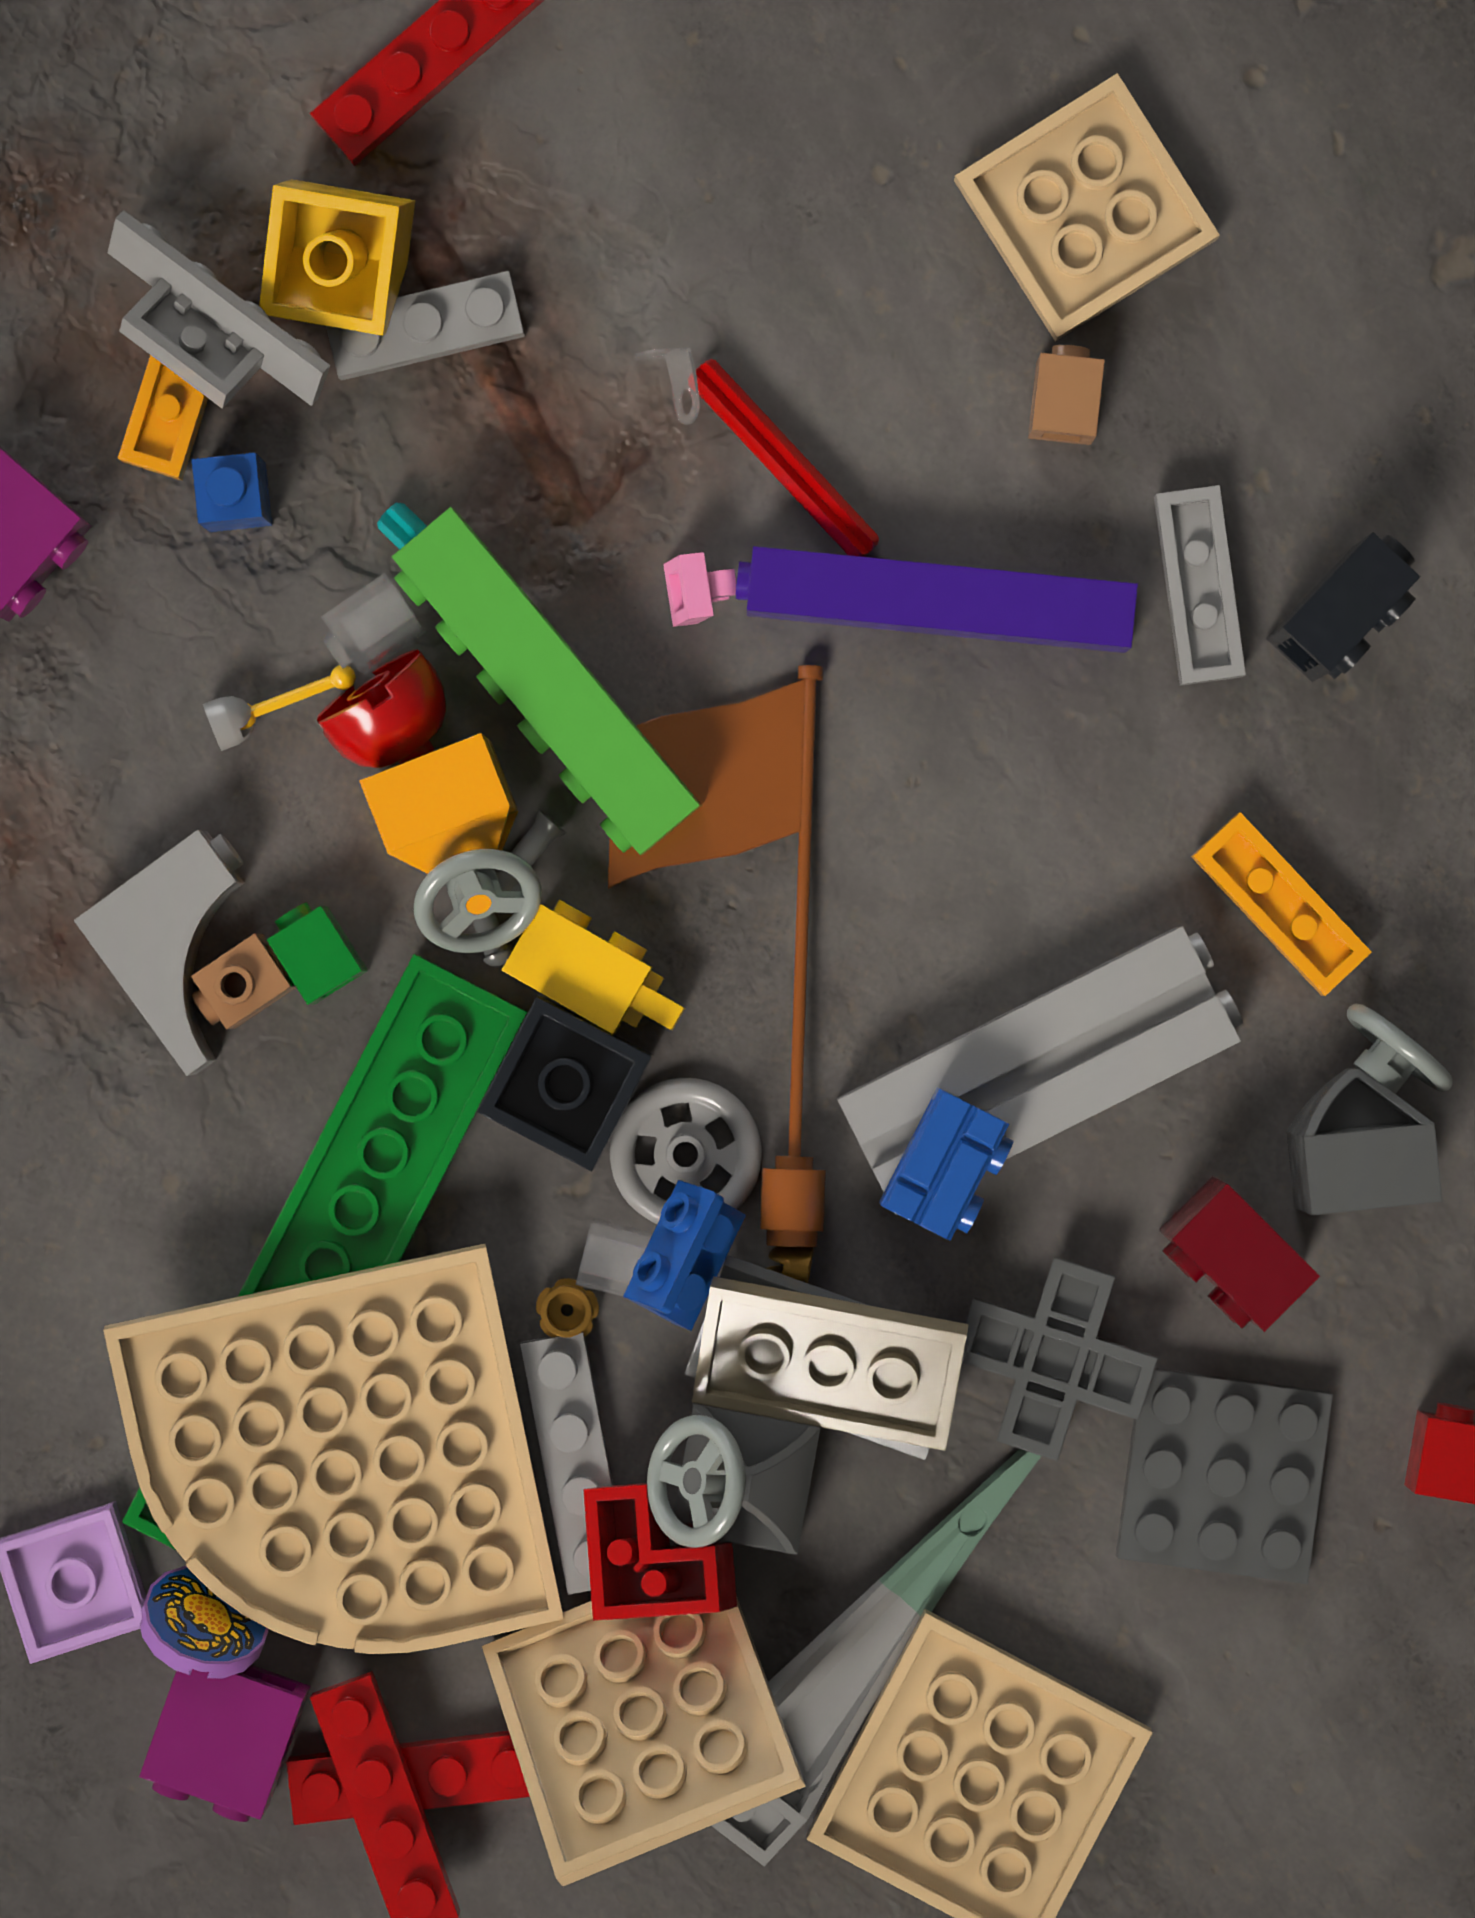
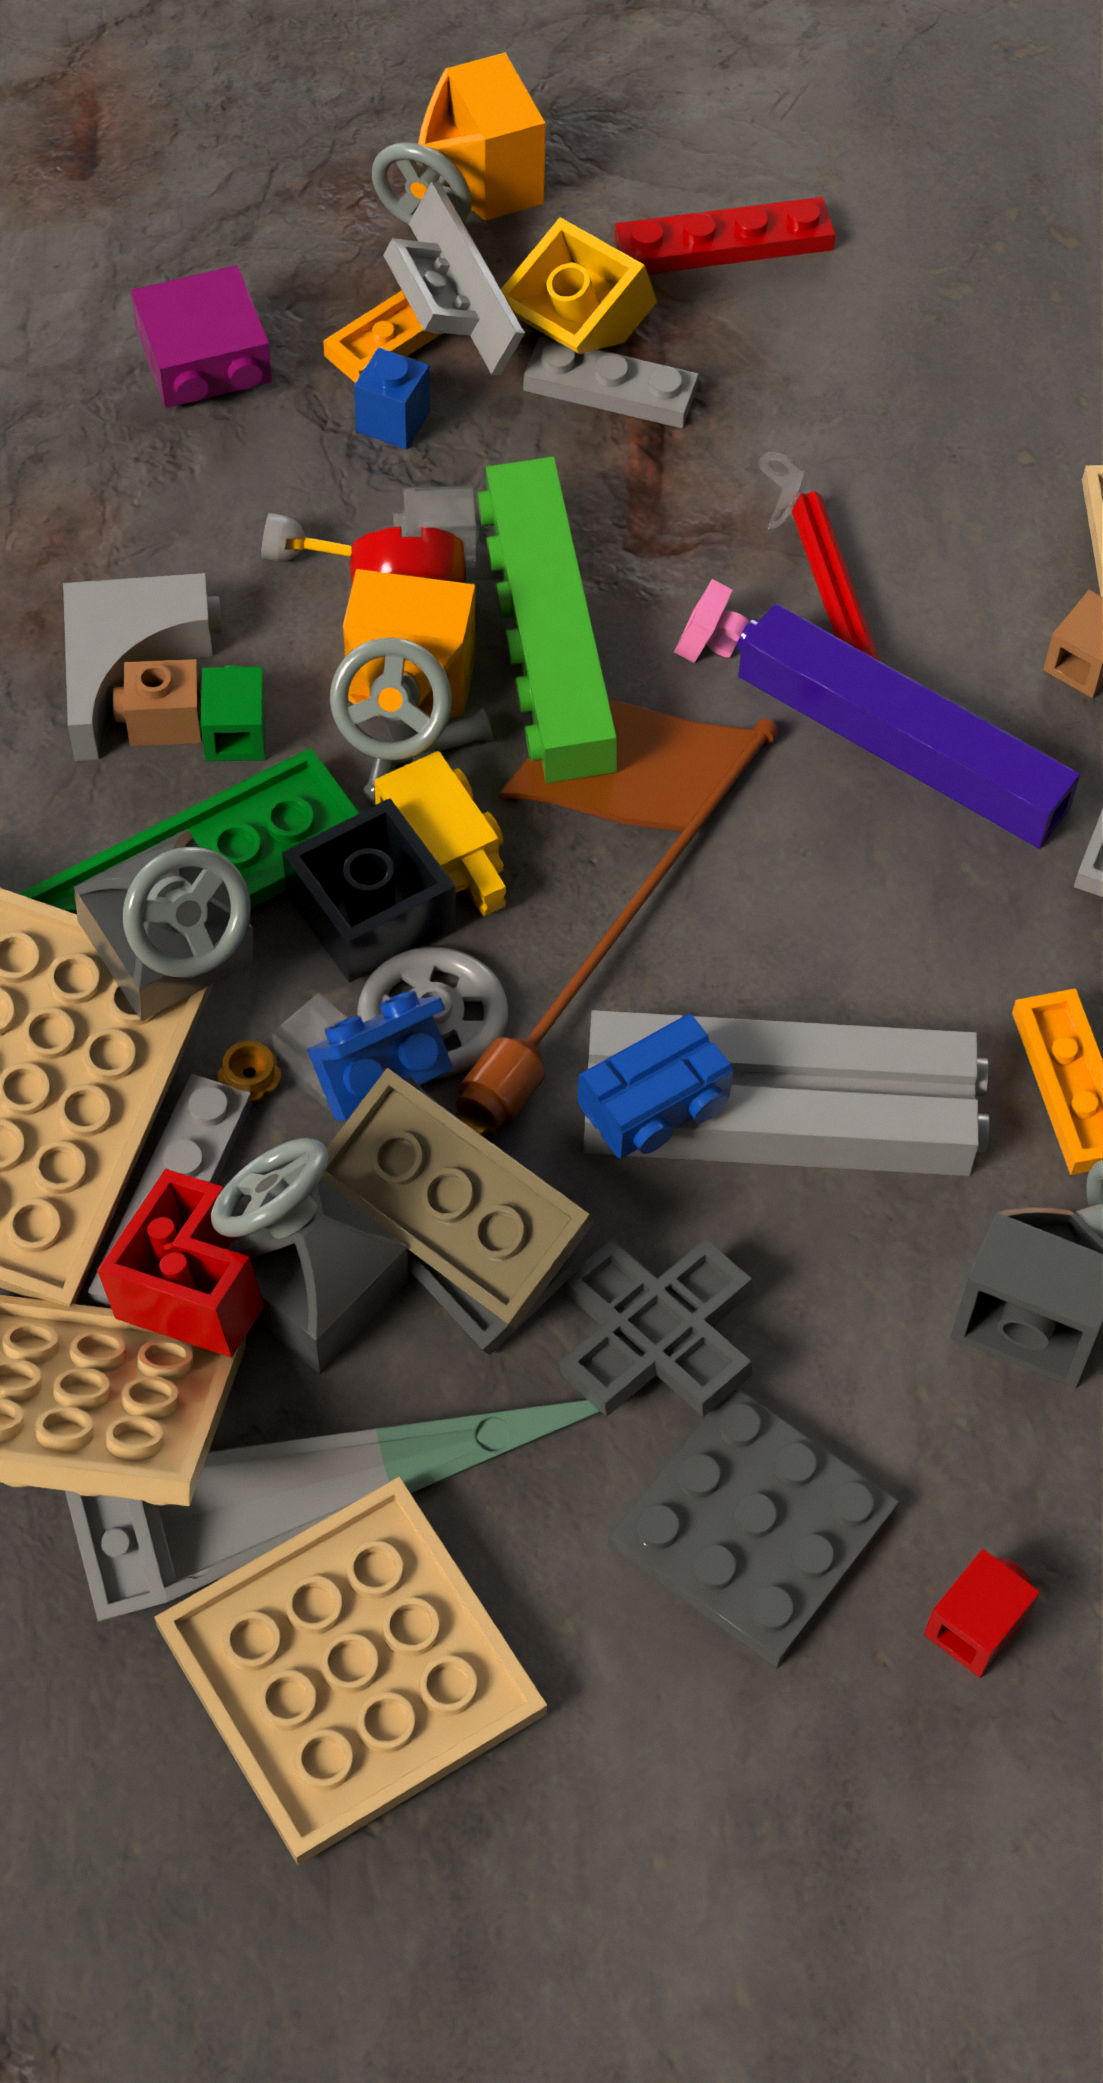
camera: 30 degrees right, 30 degrees down
dark red brick [1159,1176,1320,1332] -> none
none -> piece [74,829,253,1021]
none -> light orange piece [372,53,546,225]

